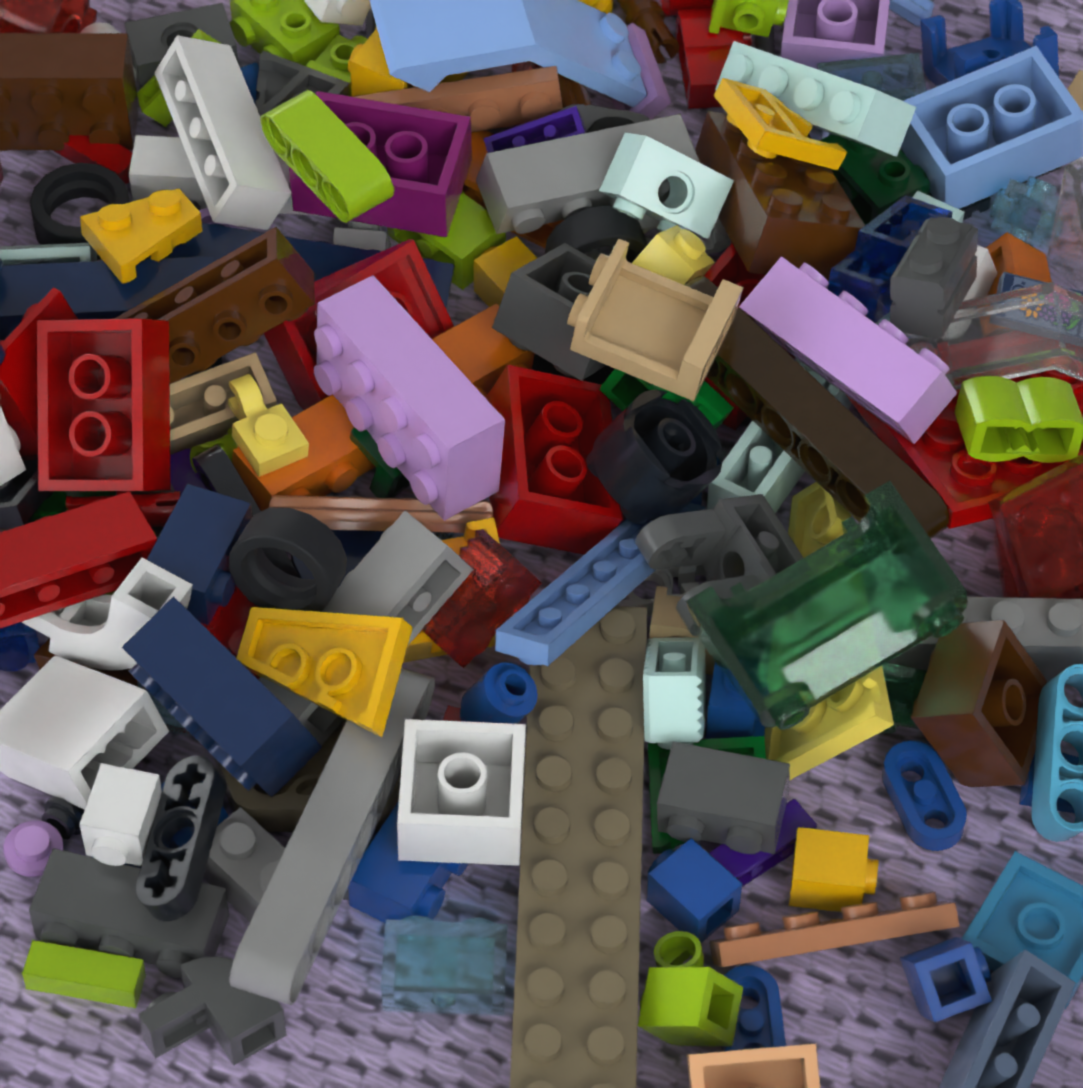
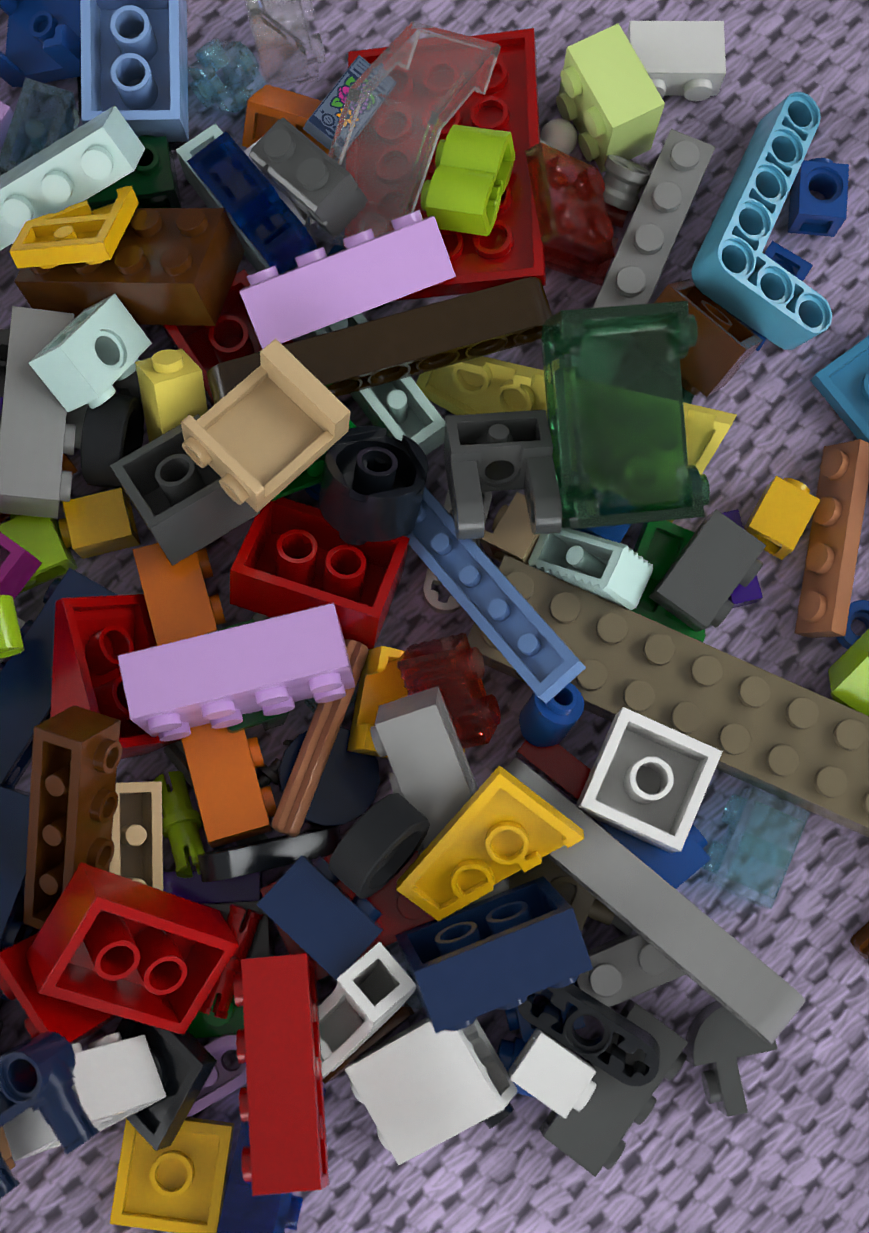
camera: 70 degrees left, 25 degrees up
lavender plate [3,821,64,877] -> none
lime piece [22,940,146,1009] -> none
light yellow plate [228,374,309,477] -> none
blue brick [646,838,742,943] -> none
lime hinge [653,931,704,967] -> none
blue plate [882,741,967,851] -> none

